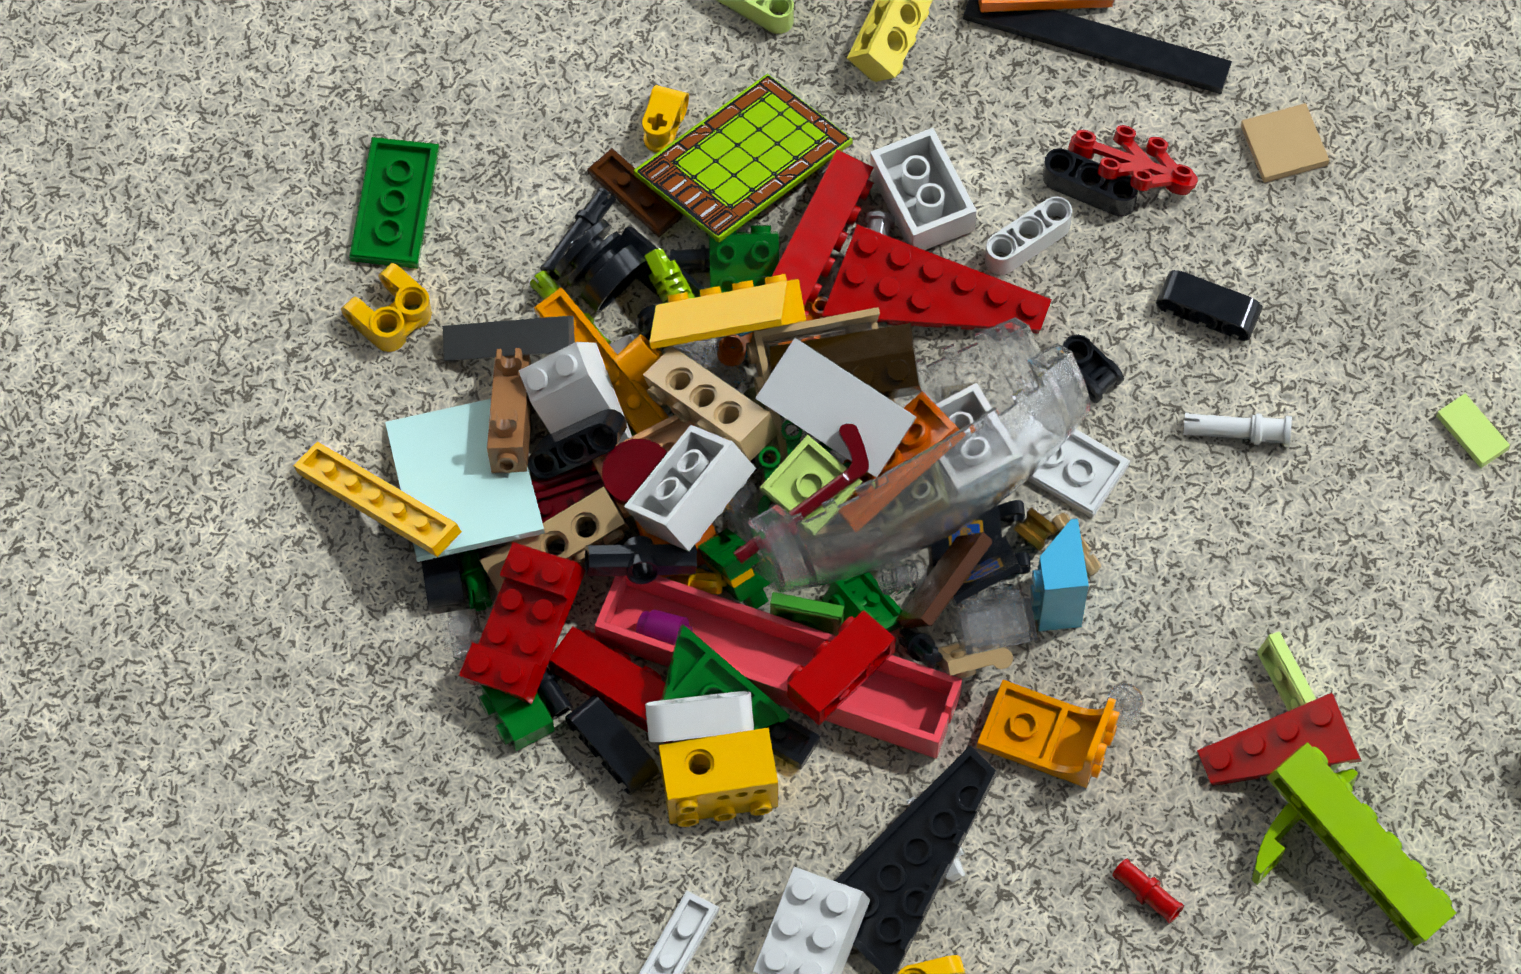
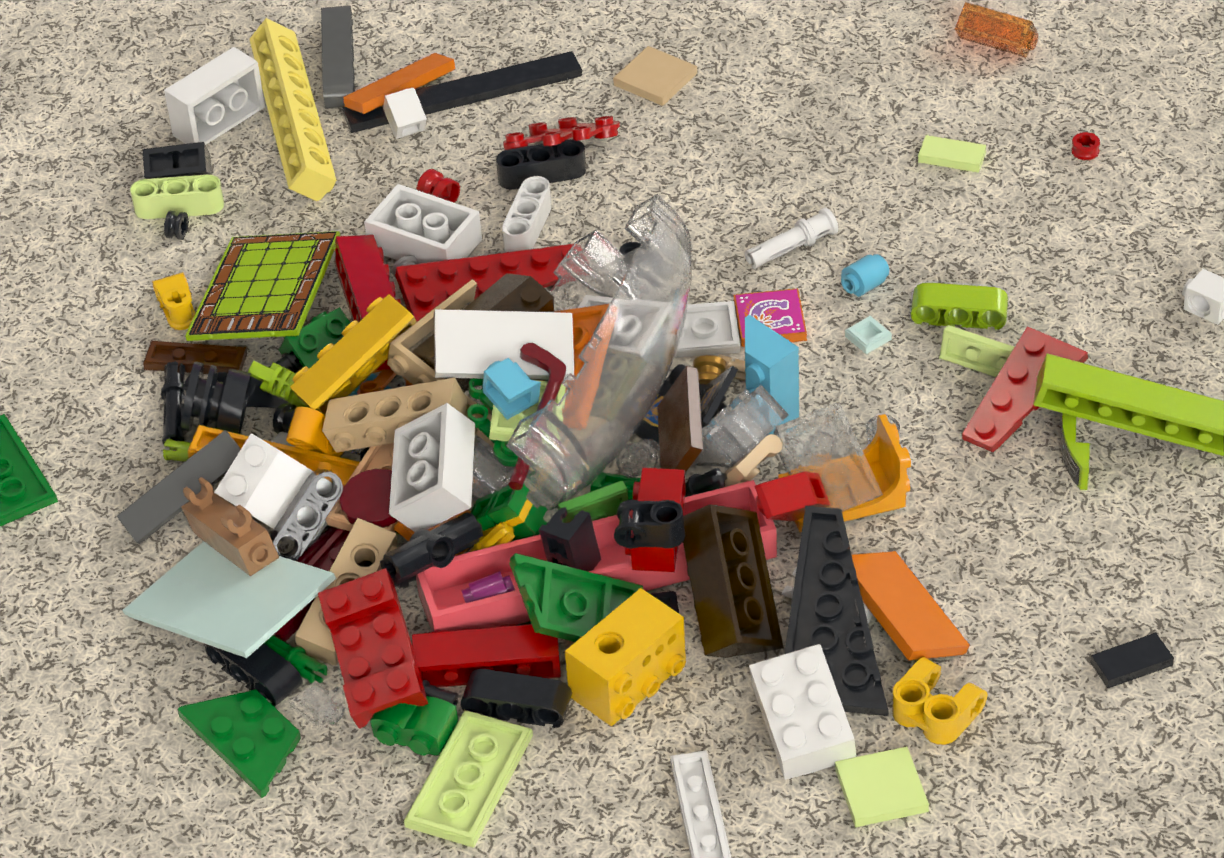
camera: 35 degrees left, 20 degrees down
yellow plate [293,441,462,557] -> none
yellow piece [341,263,432,352] -> none
white beam [645,691,754,742] -> none
red pin [1112,858,1184,924] -> none
black beam [1156,270,1262,341] -> none
none -> black bush [164,210,189,240]
none -> green wing [177,689,301,798]
none -> white panel [383,88,427,139]
none -> yellowish green tile [404,710,533,848]
none -> red wheel [416,169,460,203]
none -> medium azure window [483,358,541,420]
none -> black hinge [539,507,601,572]
none -> black piece [614,500,686,549]
none -> dark brown slope [682,504,784,658]
none -> tile [734,288,807,347]
none -> red slope [754,471,830,522]
none -> clear slope [774,402,883,512]
none -> medium azure brick [841,254,889,297]
none -> light aqua tile [845,316,892,354]
none -> orange tile [852,551,970,661]
none -> lime beam [910,283,1008,330]

